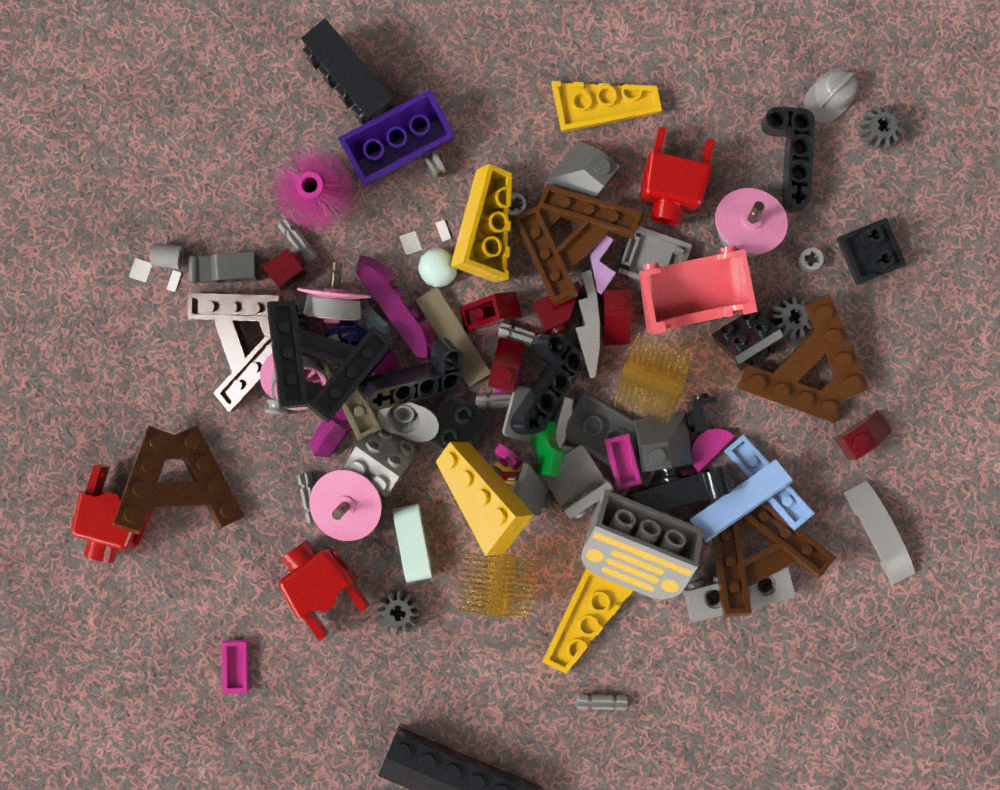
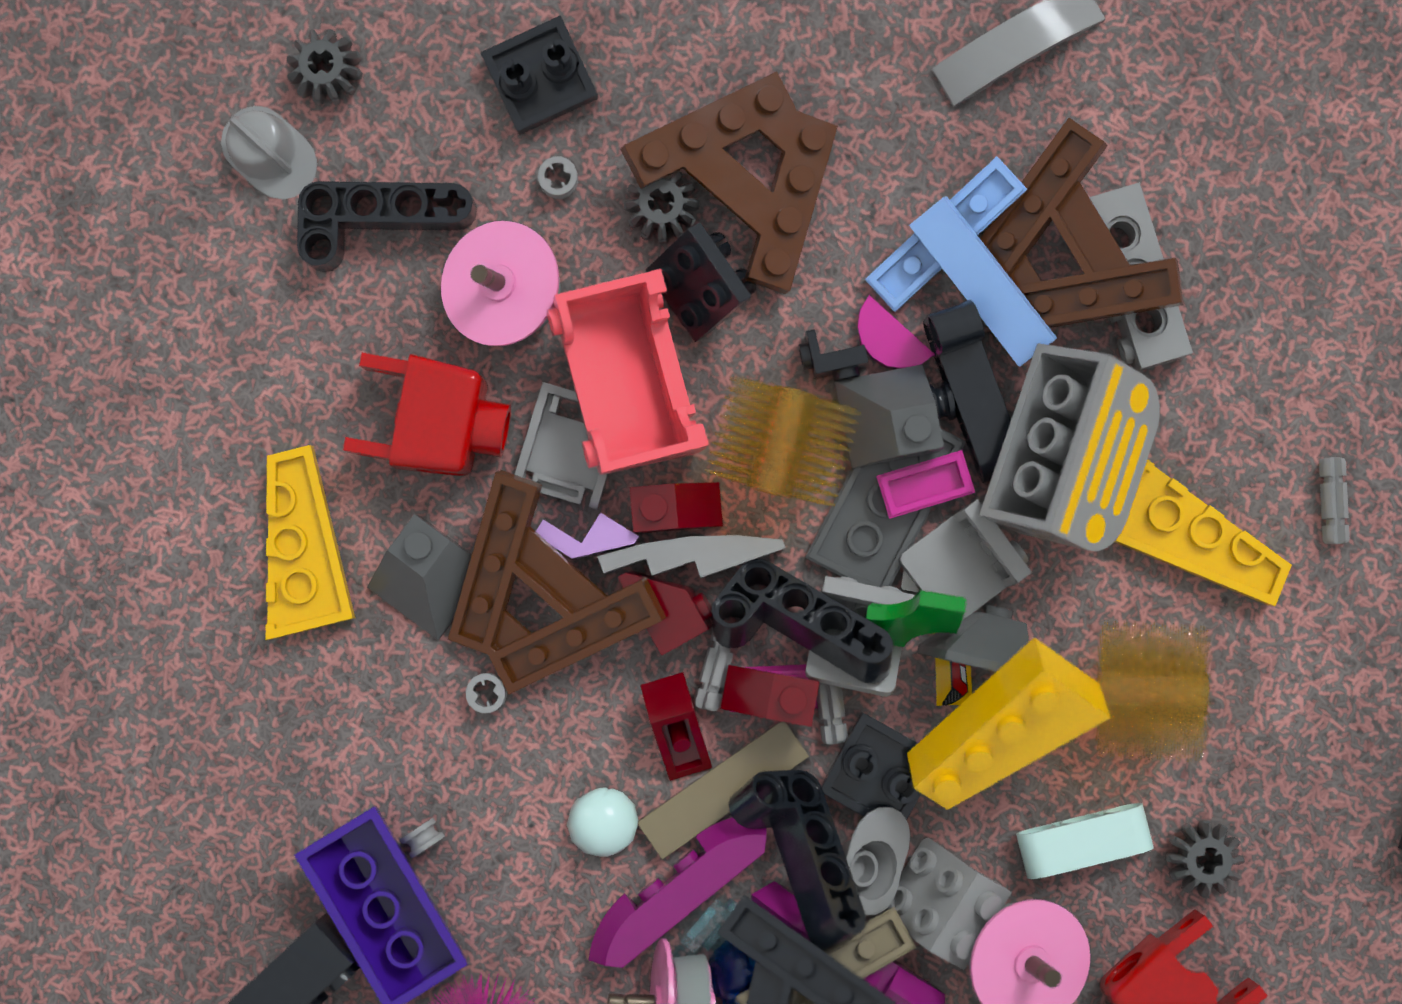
camera: 90 degrees left, 0 degrees up
white sticker [399,220,451,255] -> none
yellow wedge [451,164,512,283] -> none
dark pink tile [495,443,523,471] -> none
dark red slope [834,410,892,460] -> none

